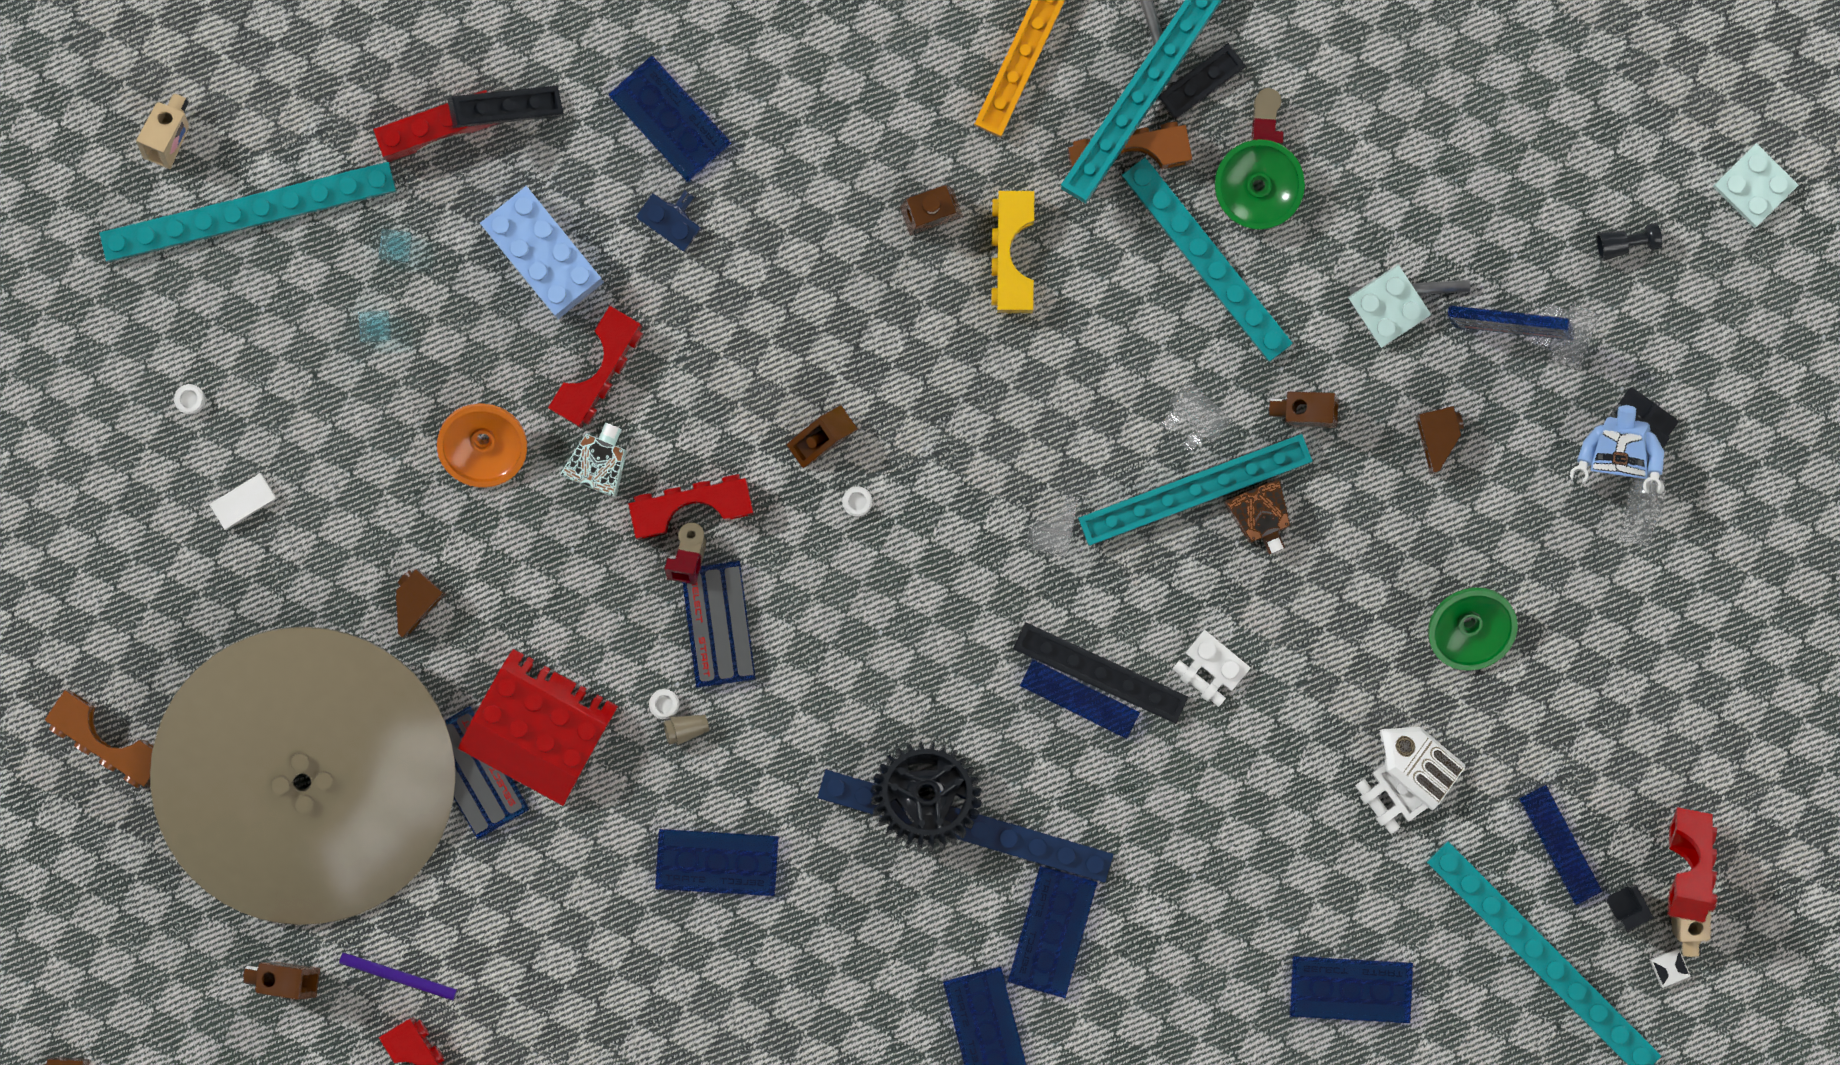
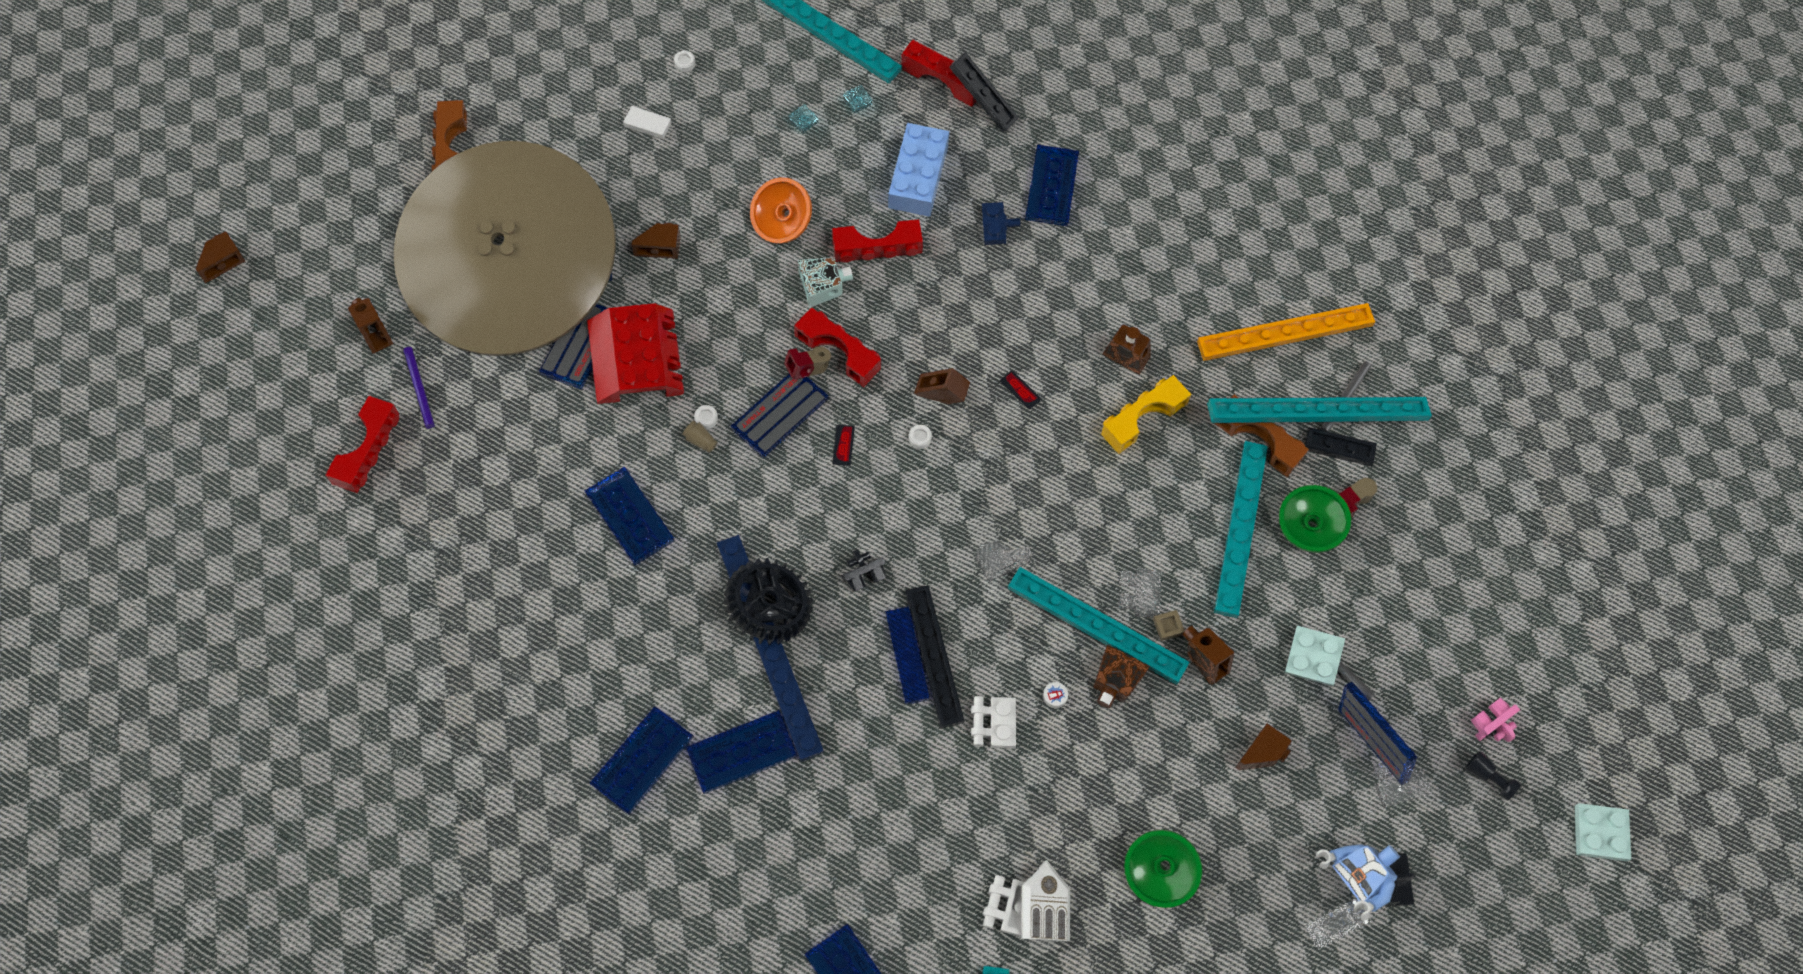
camera: 45 degrees right, 20 degrees down
none -> sticker [832,425,855,466]
none -> black hips [841,549,886,592]
none -> sticker [1000,371,1042,410]
none -> white tile [1043,682,1068,708]
none -> dark tan plate [1153,610,1185,641]
none -> bright pink hips [1471,698,1520,742]

